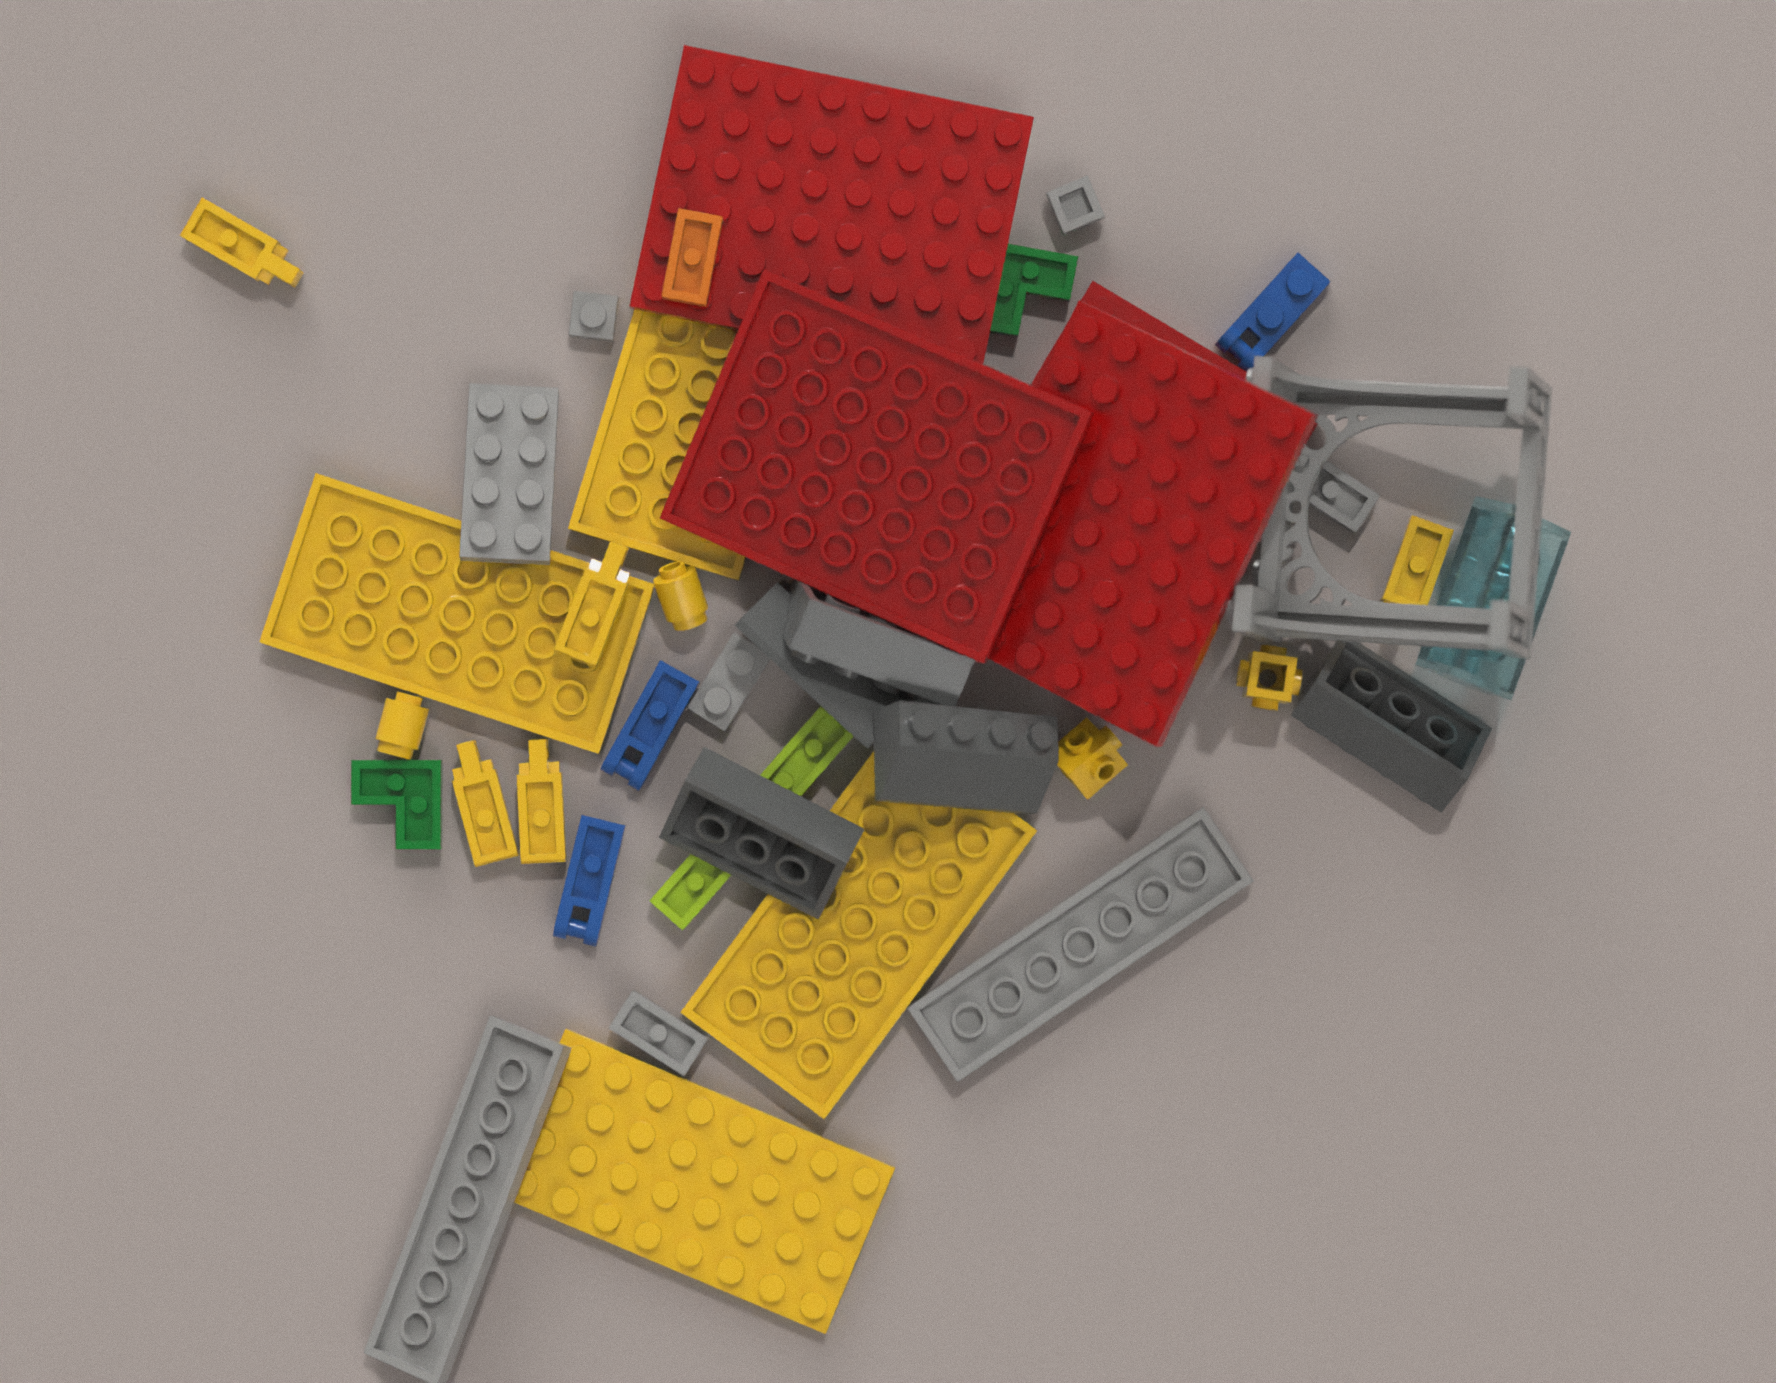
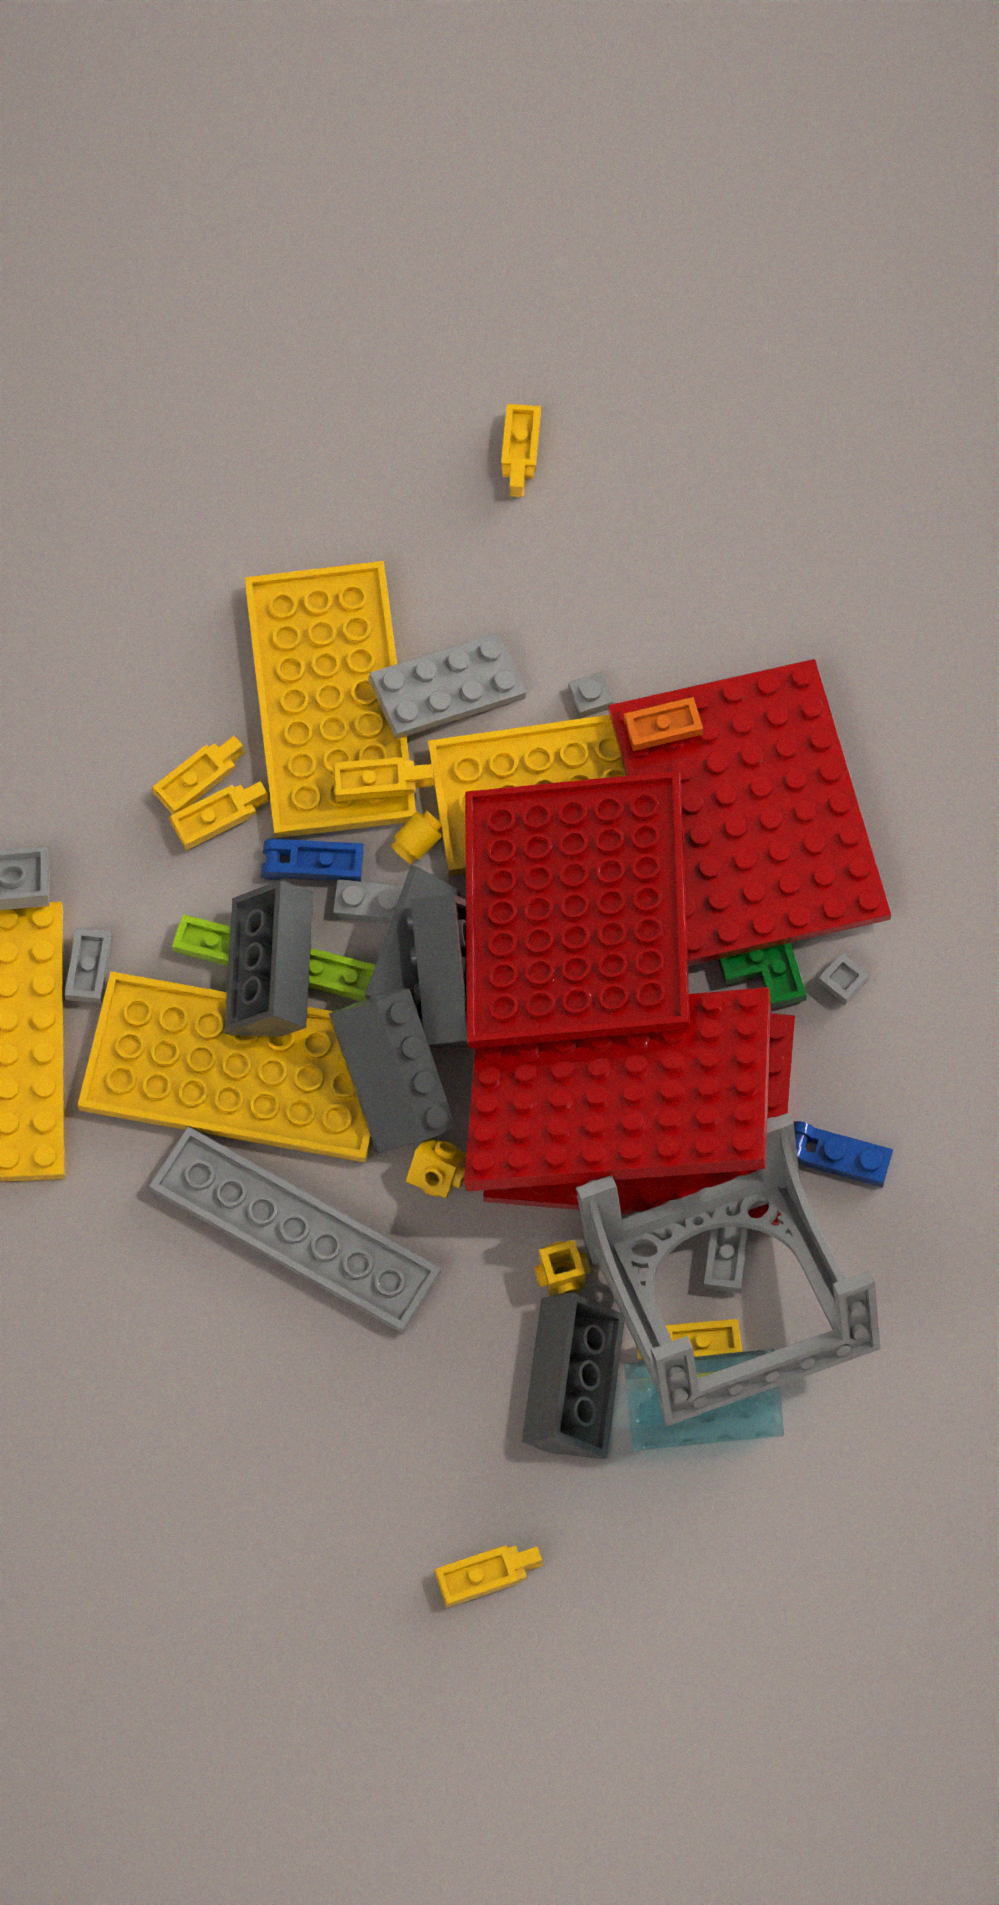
camera: 70 degrees right, 20 degrees down
green plate [351,760,443,849] -> none
yellow brick [375,691,429,760] -> none
blue plate [553,815,626,947] -> none
none -> yellow hinge [434,1545,543,1608]

